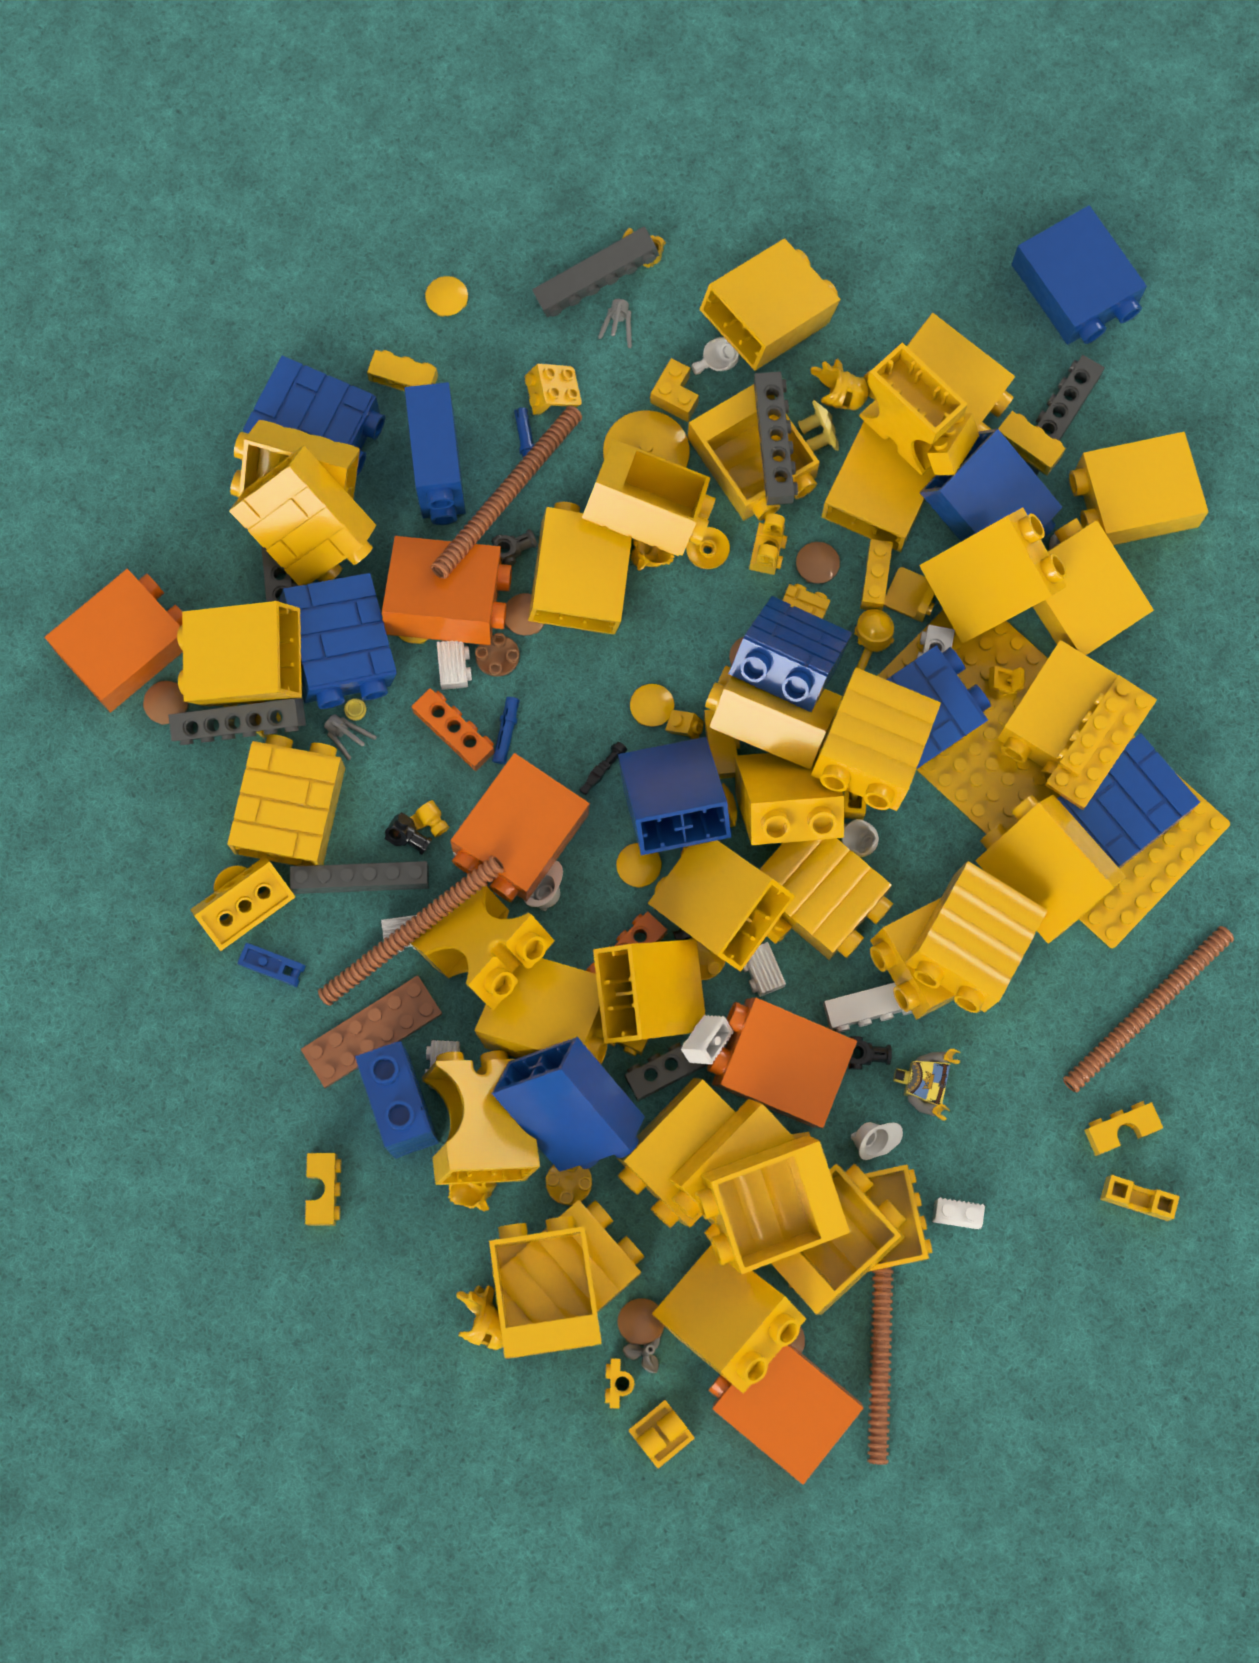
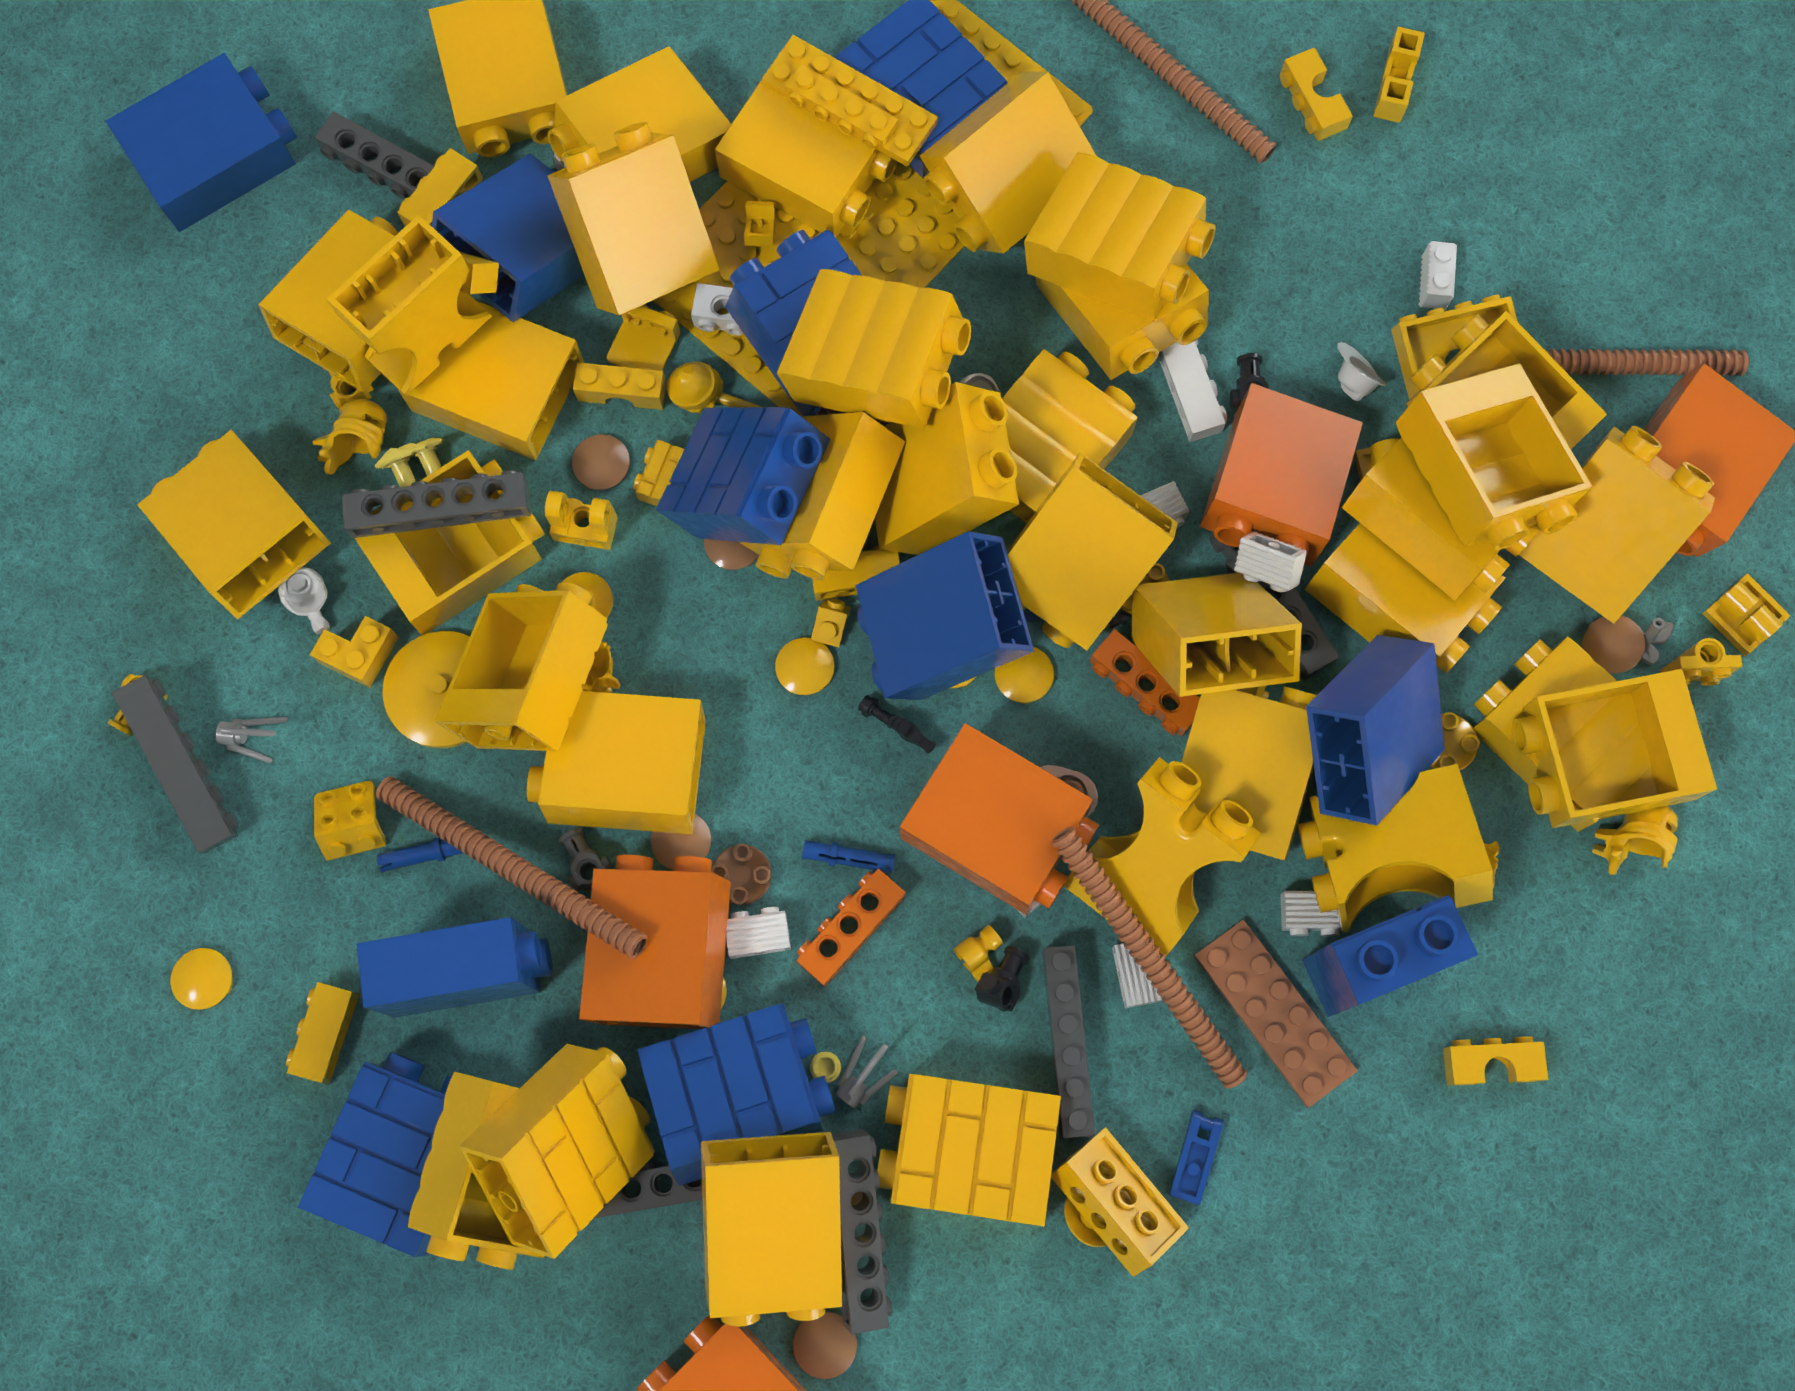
camera: 90 degrees left, 0 degrees up
torso [893,1049,961,1121] -> none

